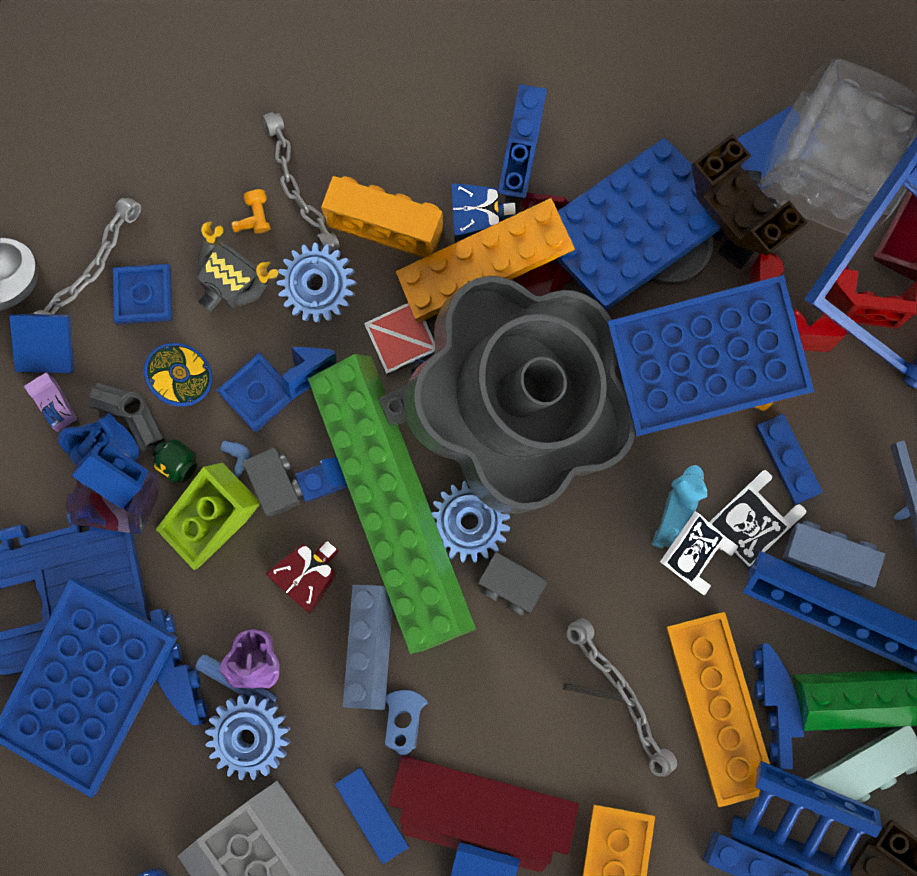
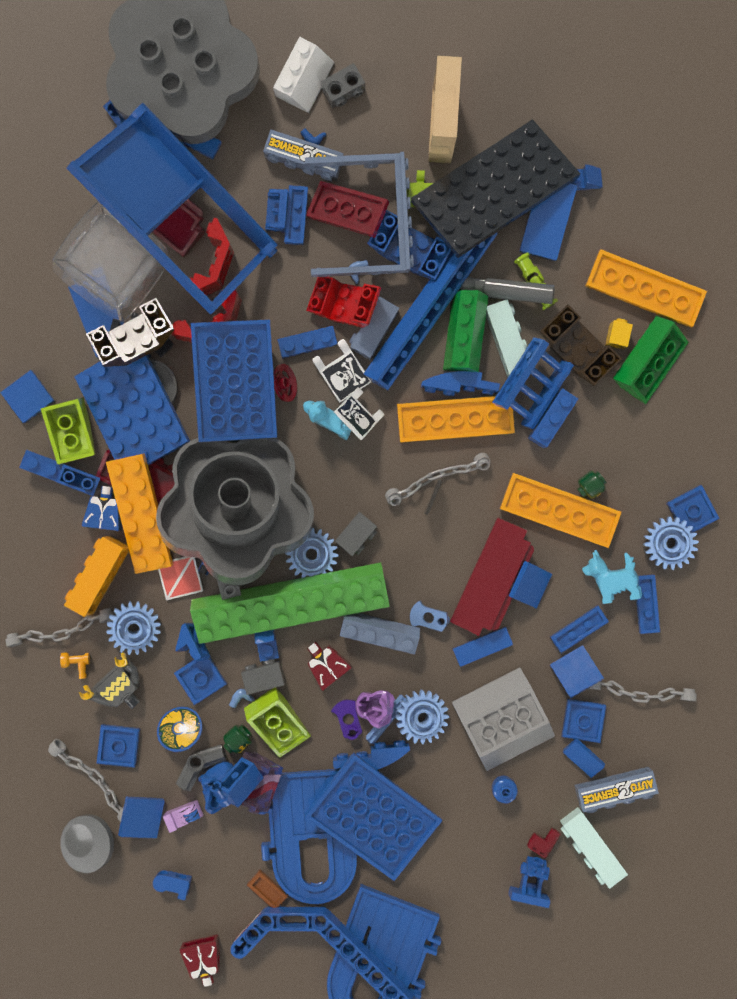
camera: 90 degrees left, 10 degrees up
none -> blue tile [0,370,55,424]
none -> lime slope [41,398,96,465]
none -> dark red dish [273,364,297,402]
none -> red slope [306,277,381,328]
none -> dark purple piece [331,699,362,740]

